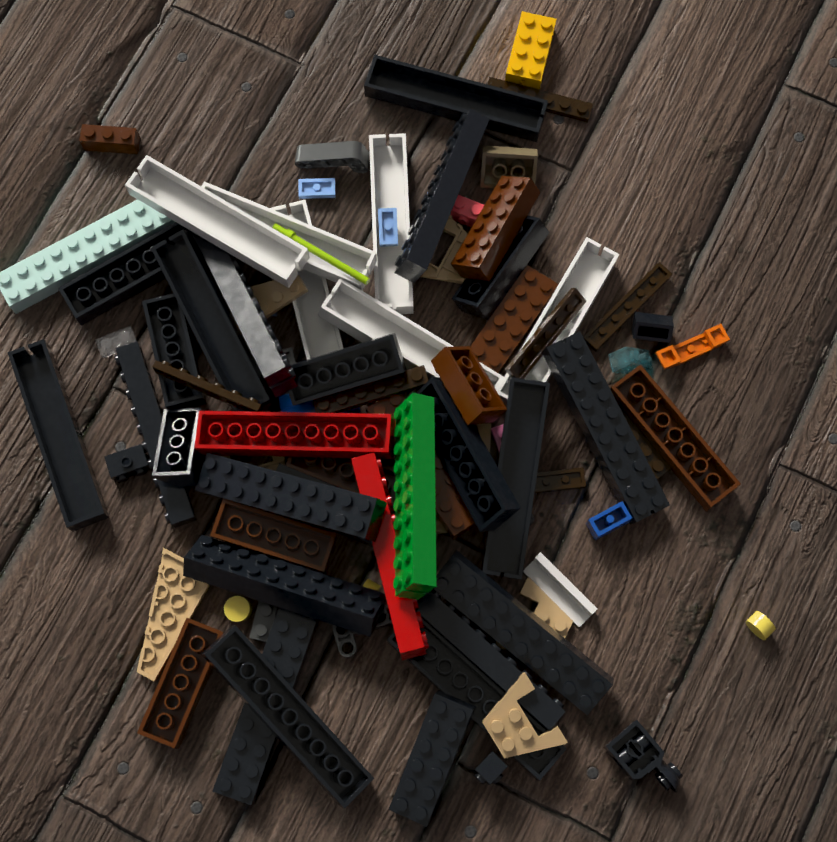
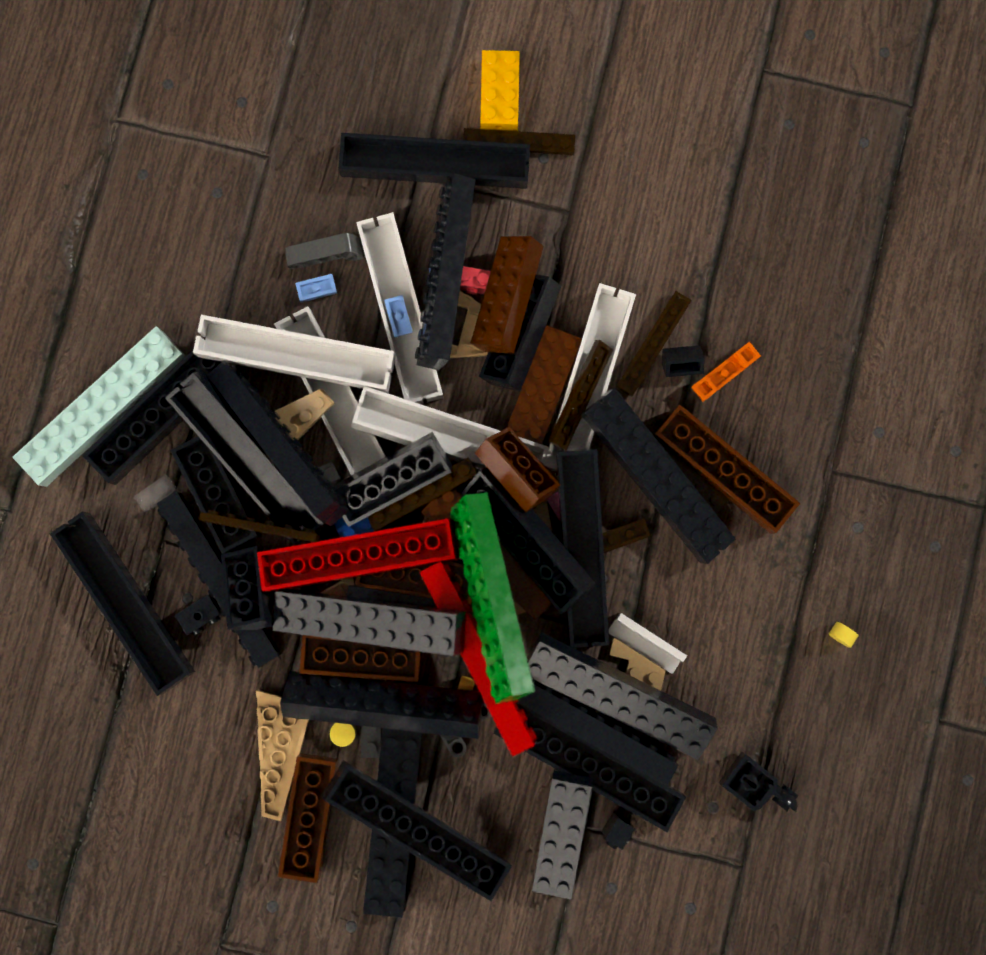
camera: 15 degrees left, 10 degrees up
reddish brown brick [79,124,141,154] -> none
white piece [125,155,310,288] -> none
lime bar [272,223,370,285] -> none
dark tan slope [480,145,538,188] -> none
tan wing [482,672,568,758] -> none
blue brick [586,501,632,541] -> none
clear light blue slope [608,347,653,374] -> none

